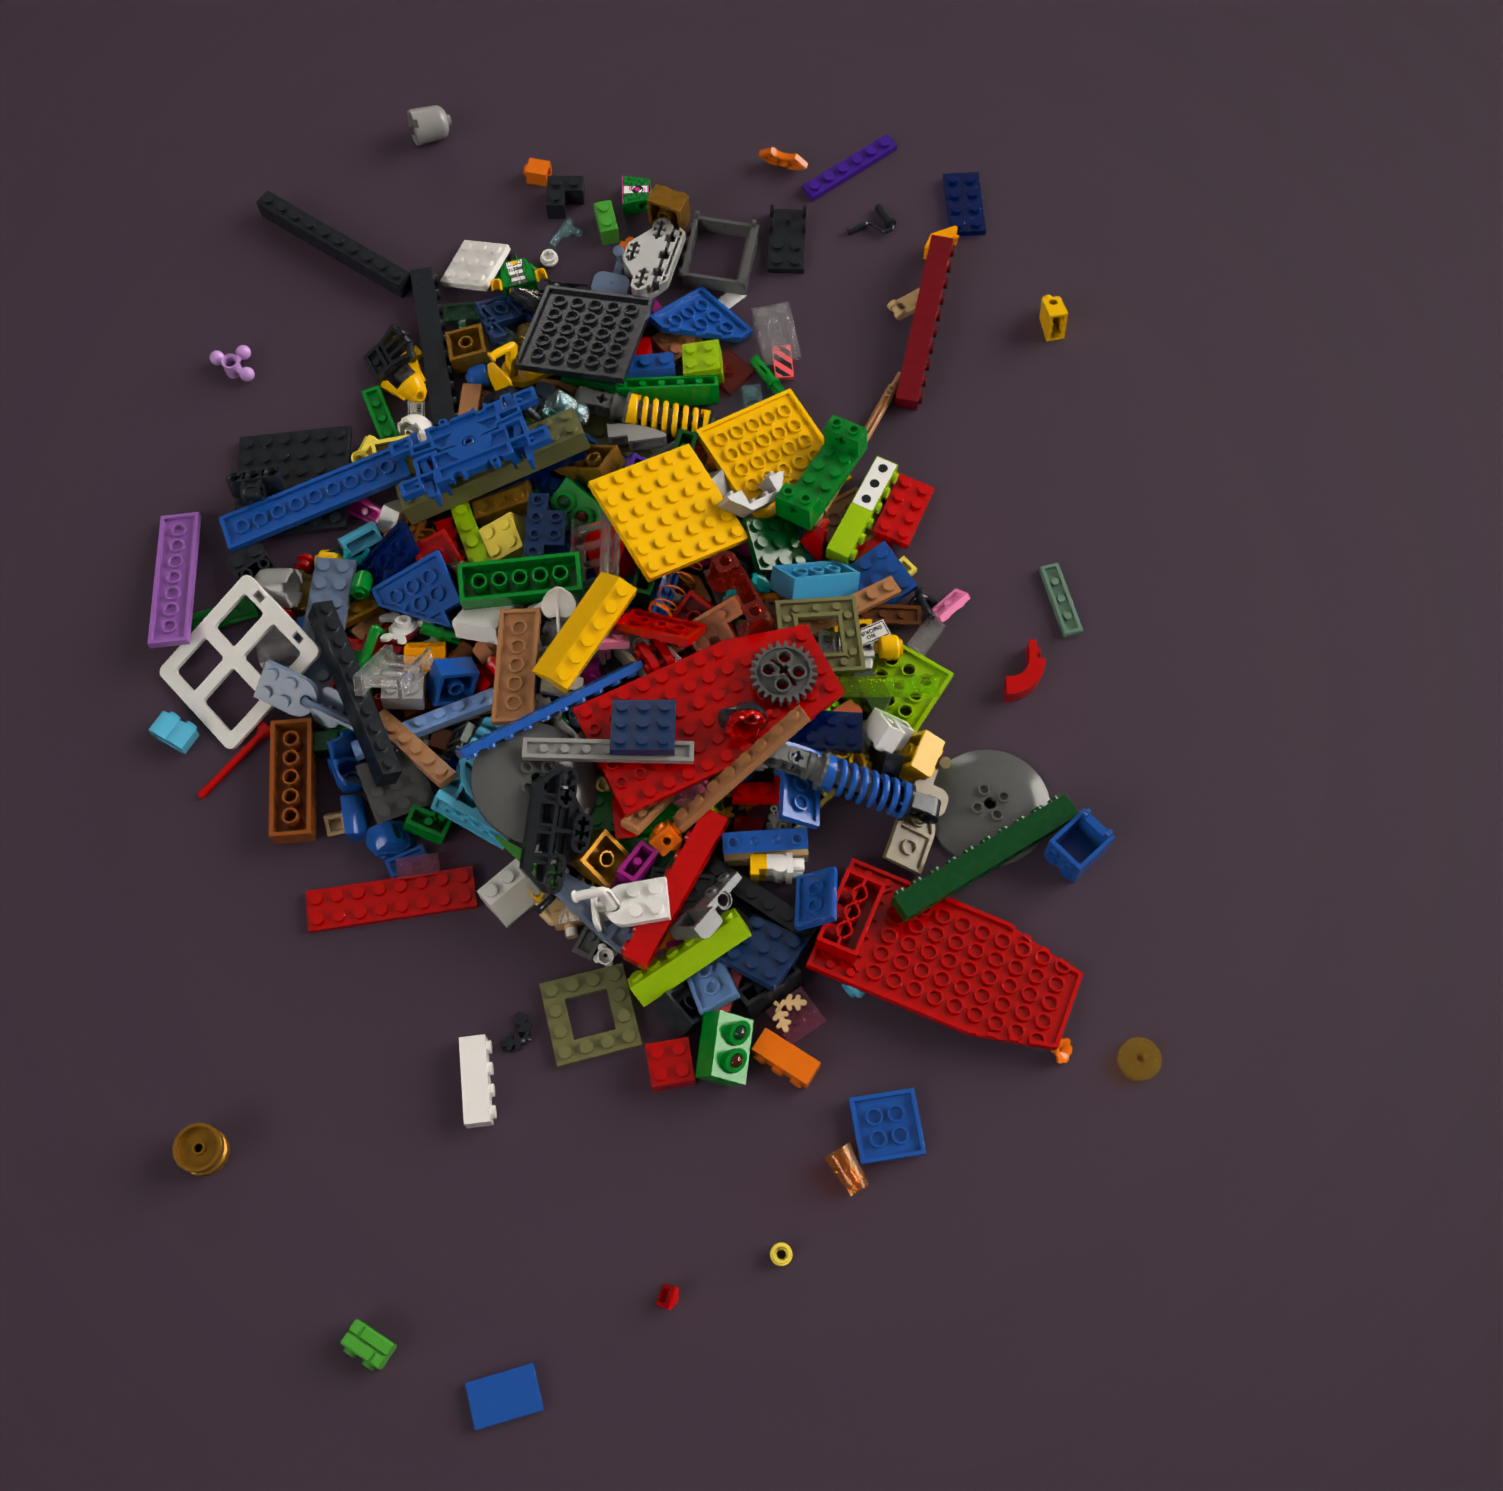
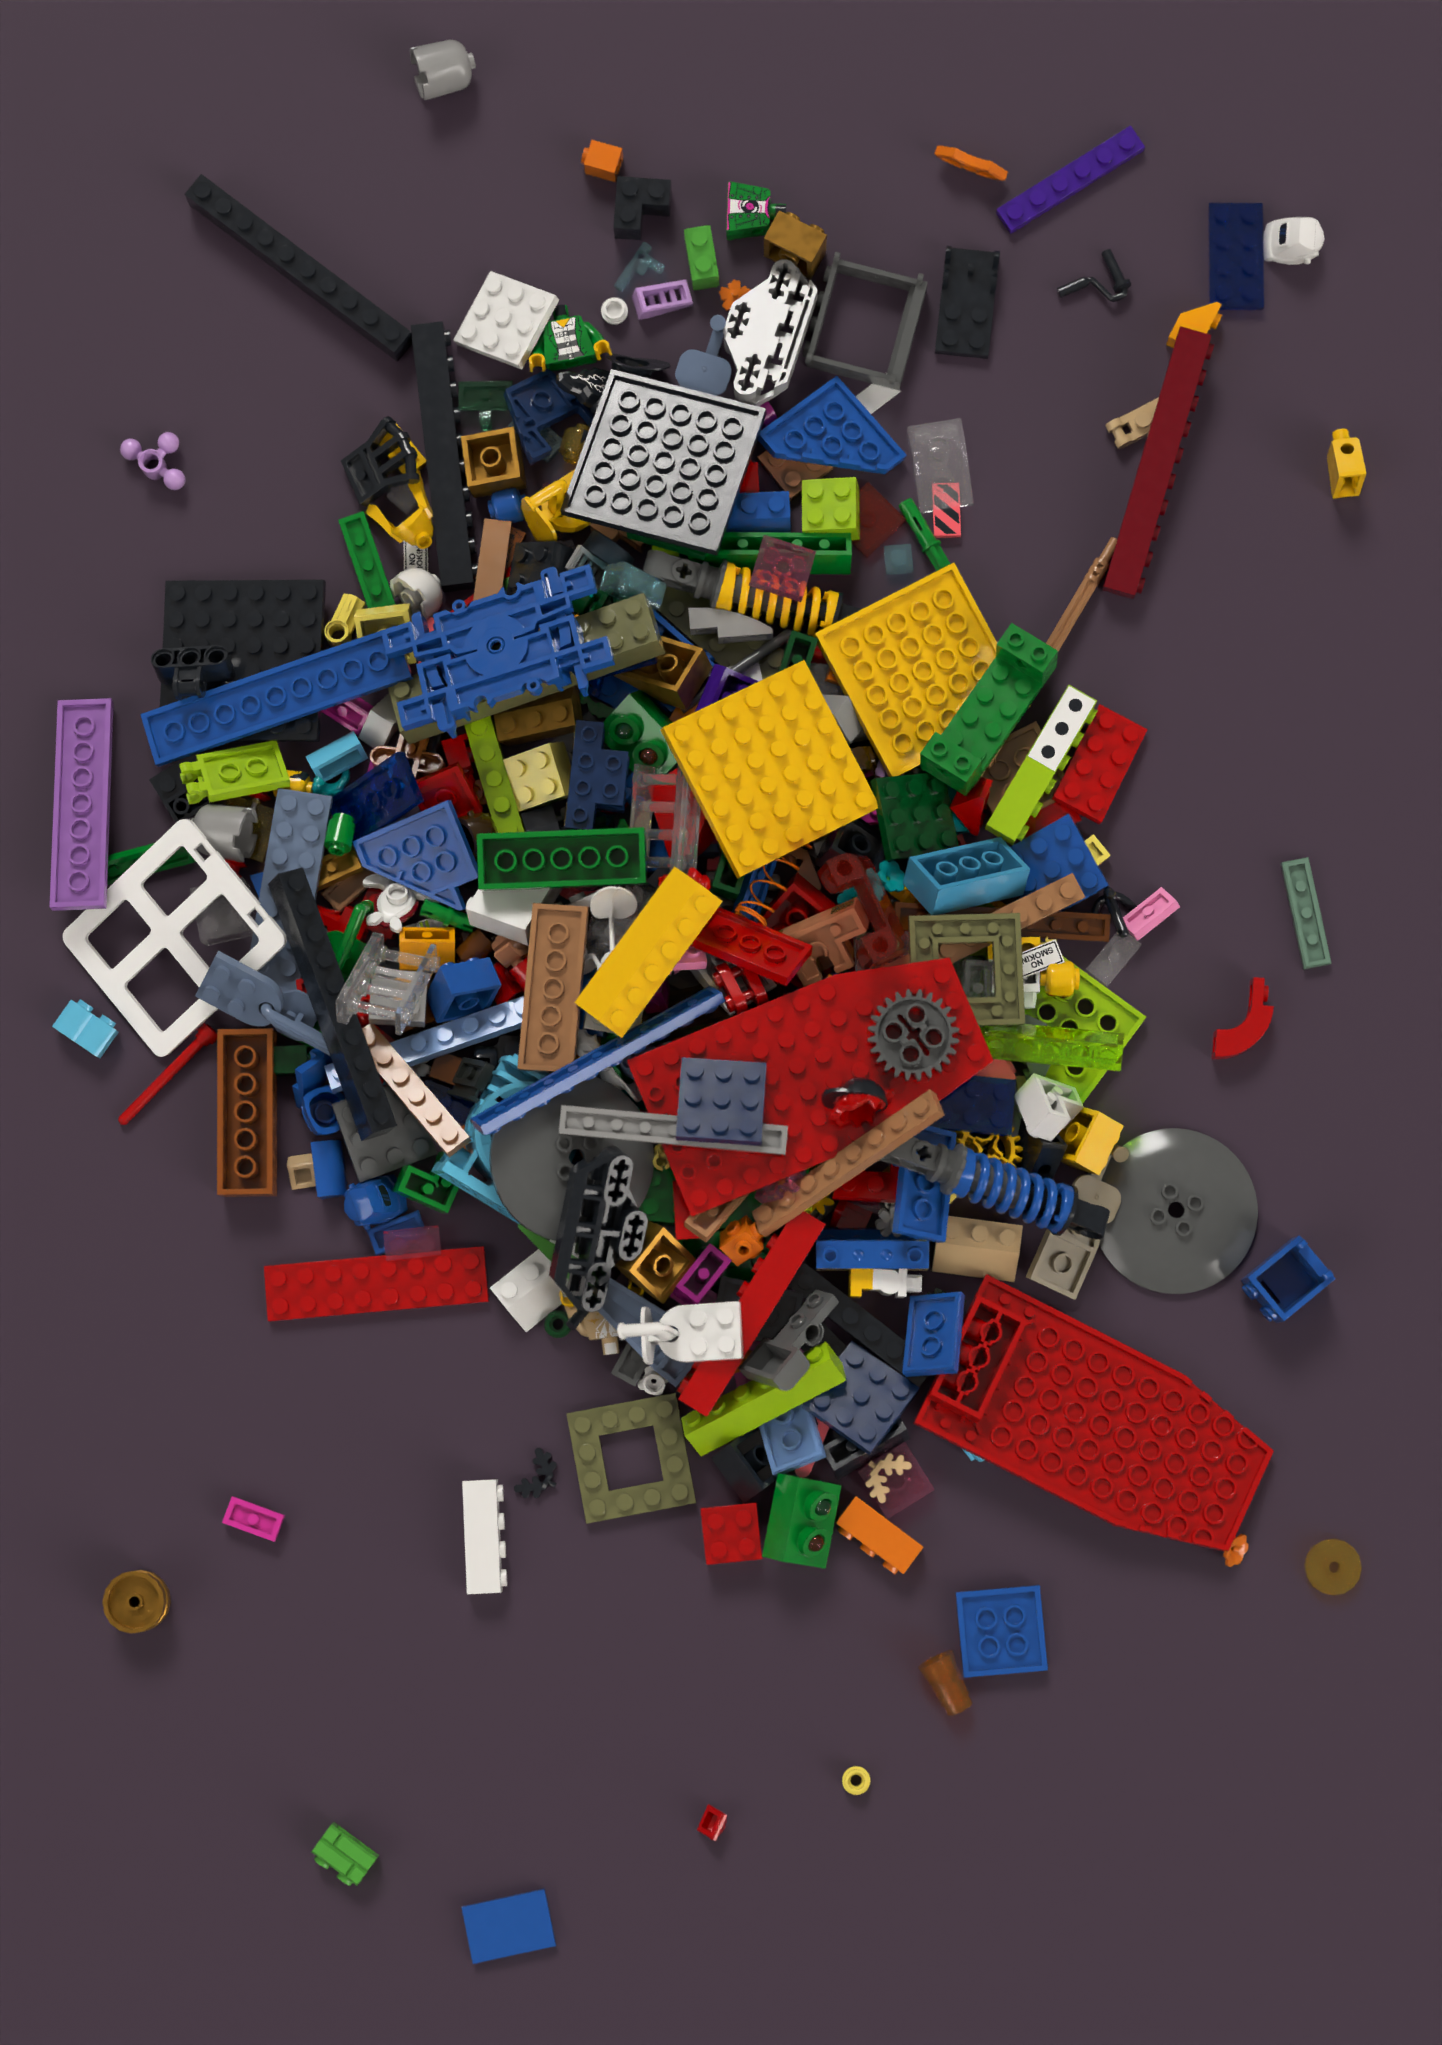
camera: 10 degrees right, 15 degrees up
light grey slope [718,470,784,518] -> none
dark green brick [891,794,1079,923] -> none
none -> lime tile [179,741,290,804]
none -> dark pink plate [222,1496,285,1542]
none -> dark green plate [544,1310,571,1338]
none -> lavender slope [632,279,693,320]
none -> clear pink plate [749,535,816,602]
none -> tan slope [932,1216,1023,1282]
none -> white helmet [1262,217,1324,265]

